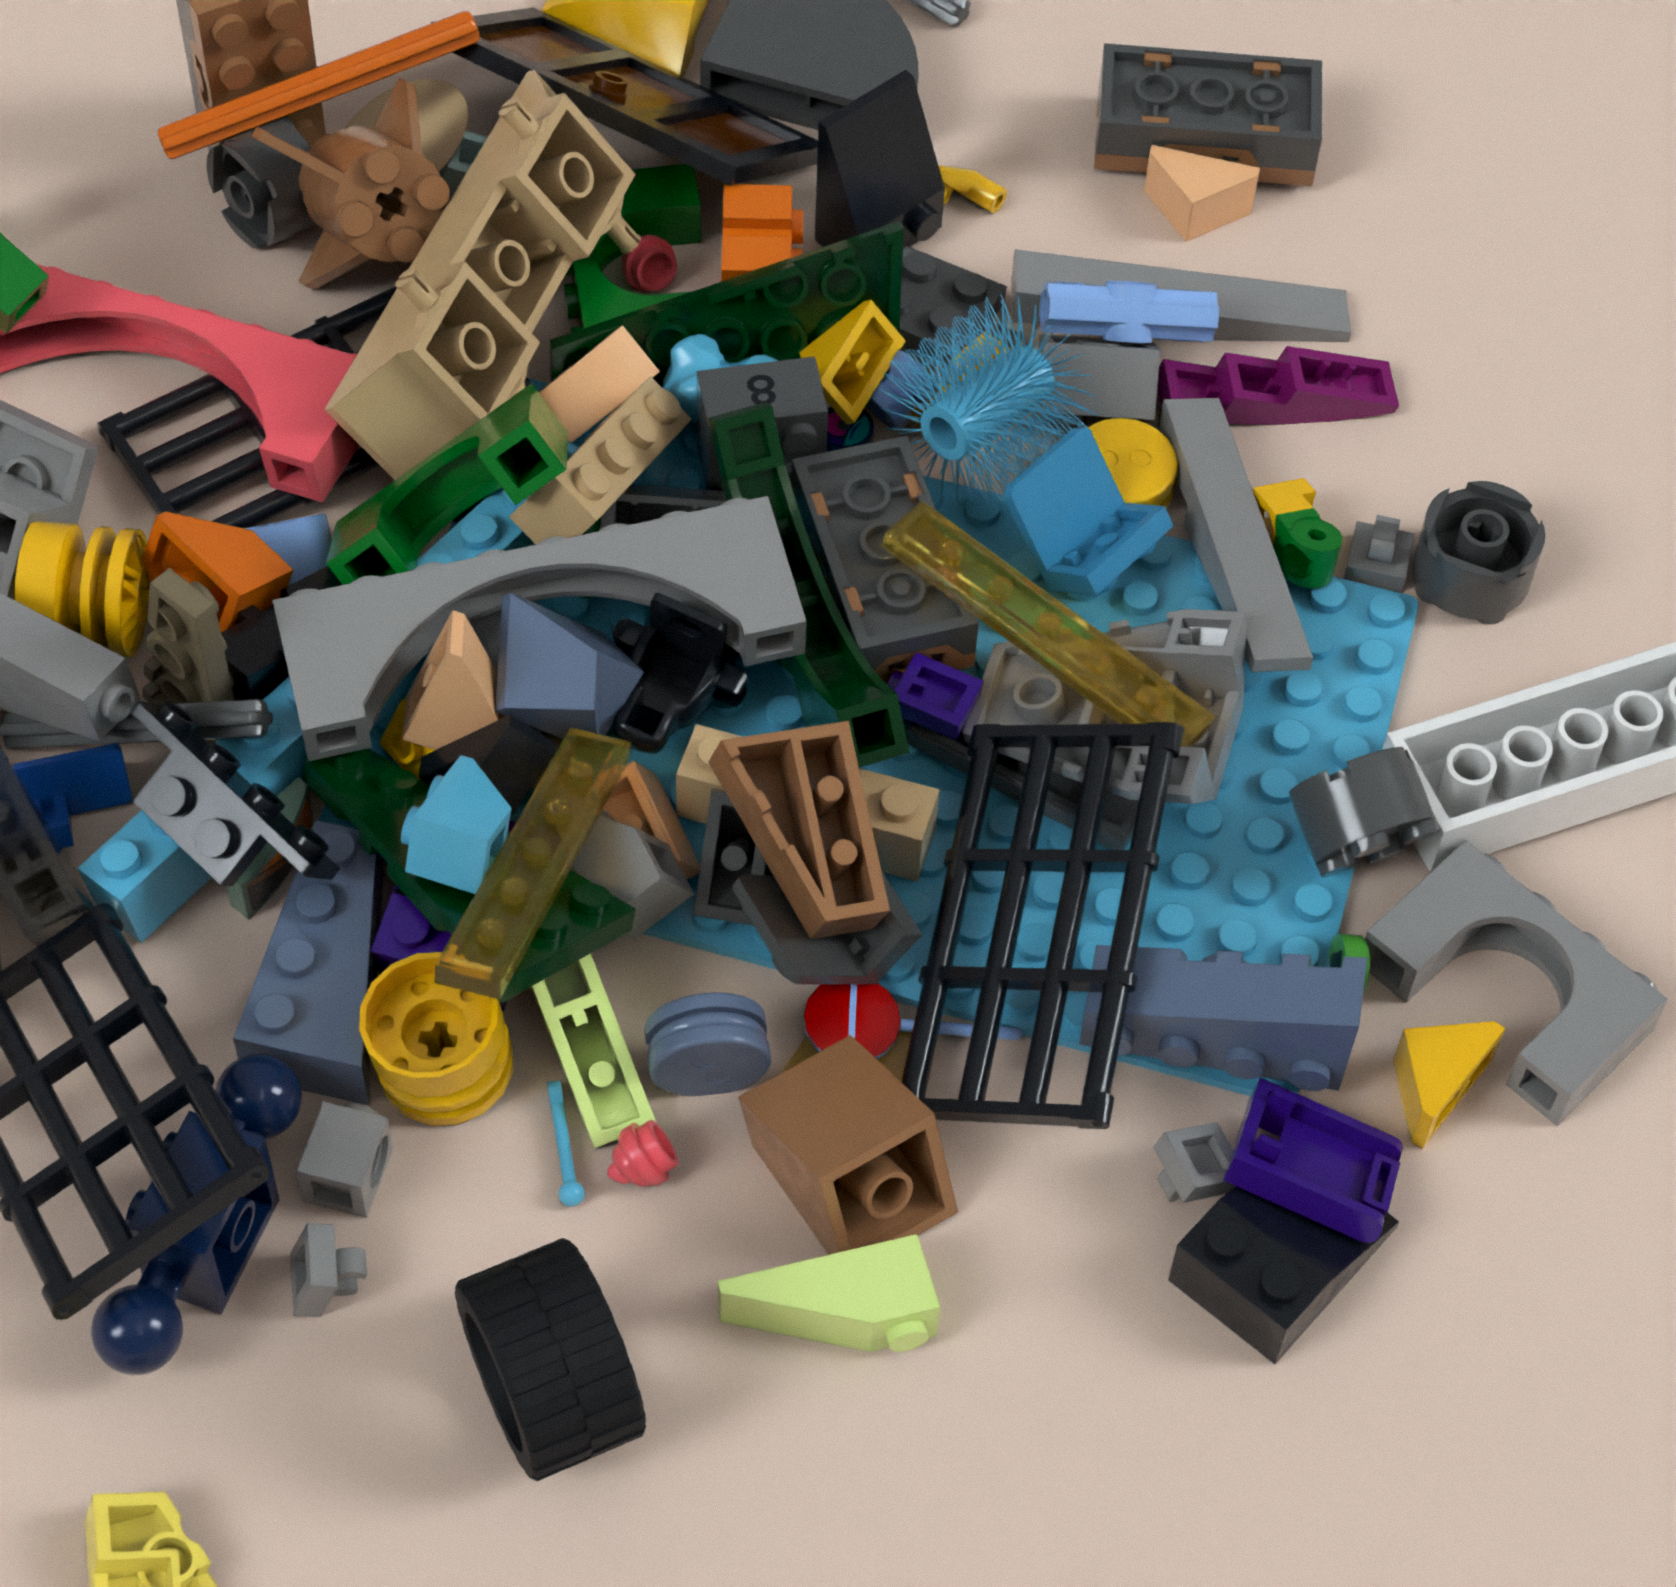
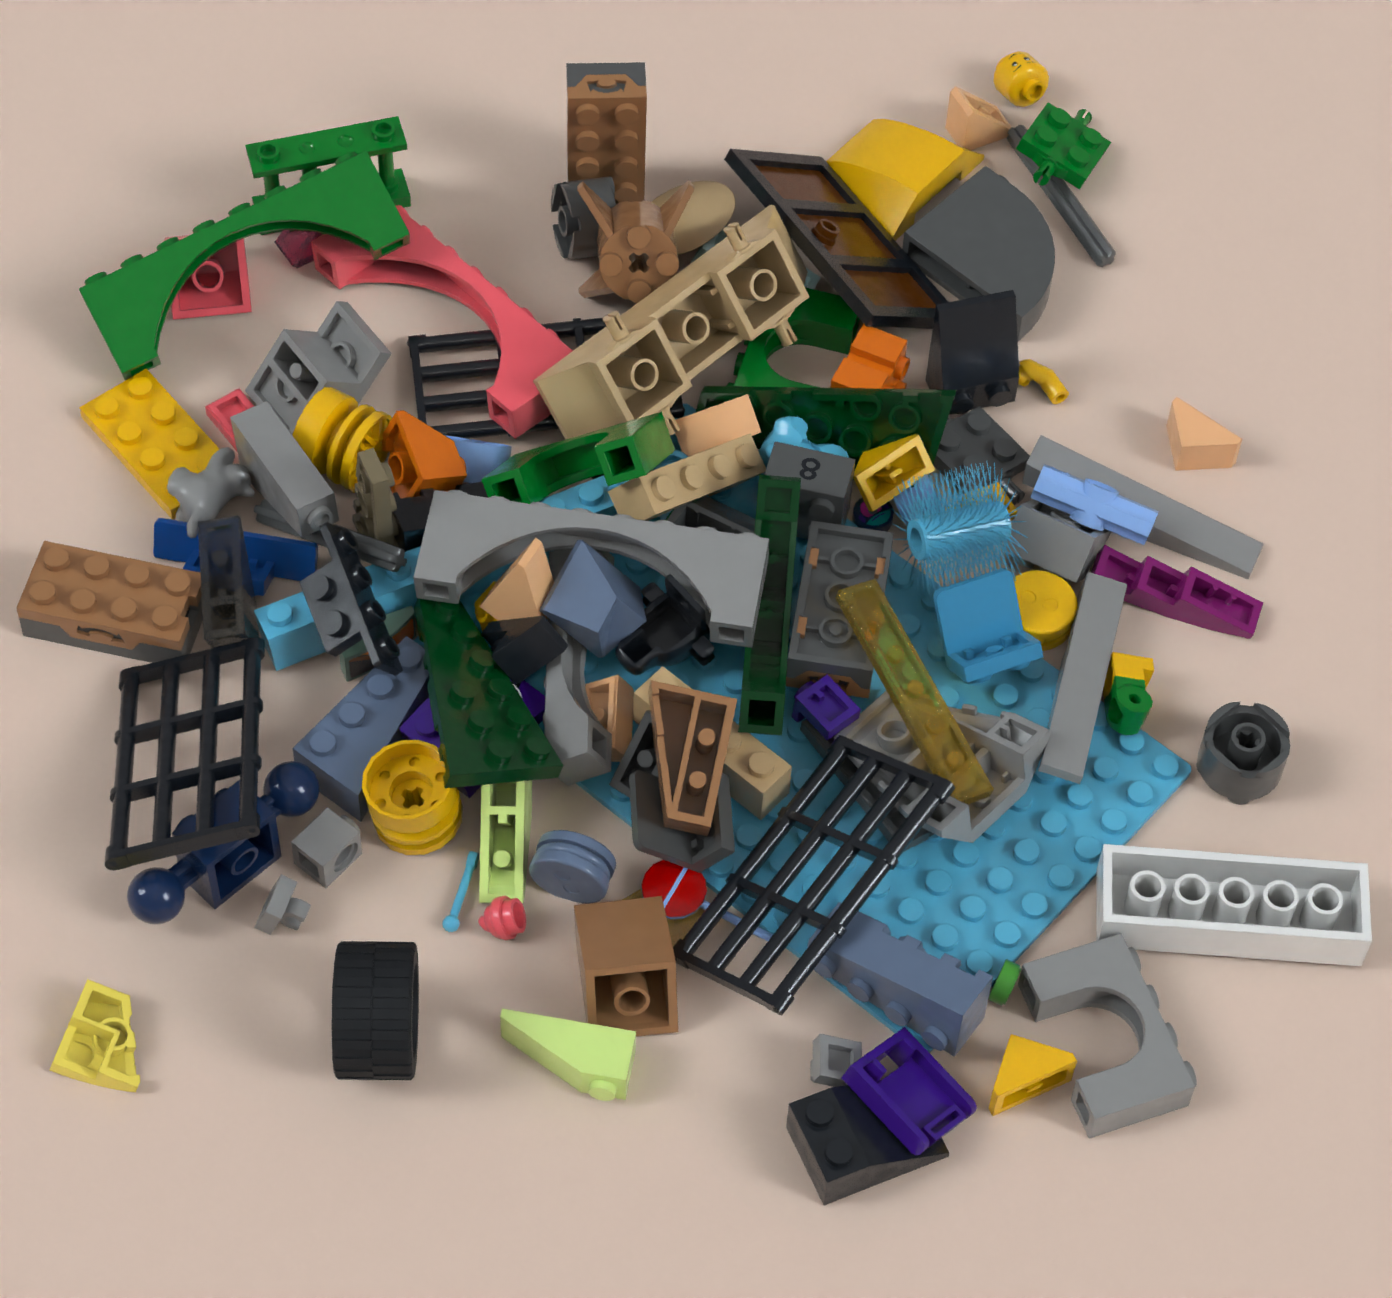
camera: 25 degrees right, 0 degrees up
orange axle [157,11,480,159] -> none
medium azure slope [401,755,512,896] -> none
clear yellow tile [435,728,631,1000] -> none
coral plate [621,234,677,292] -> none
dark grey piece [1094,43,1322,186] -> none
dark grey brick [1289,747,1440,878] -> none
light grey tile [1344,515,1415,593] -> none

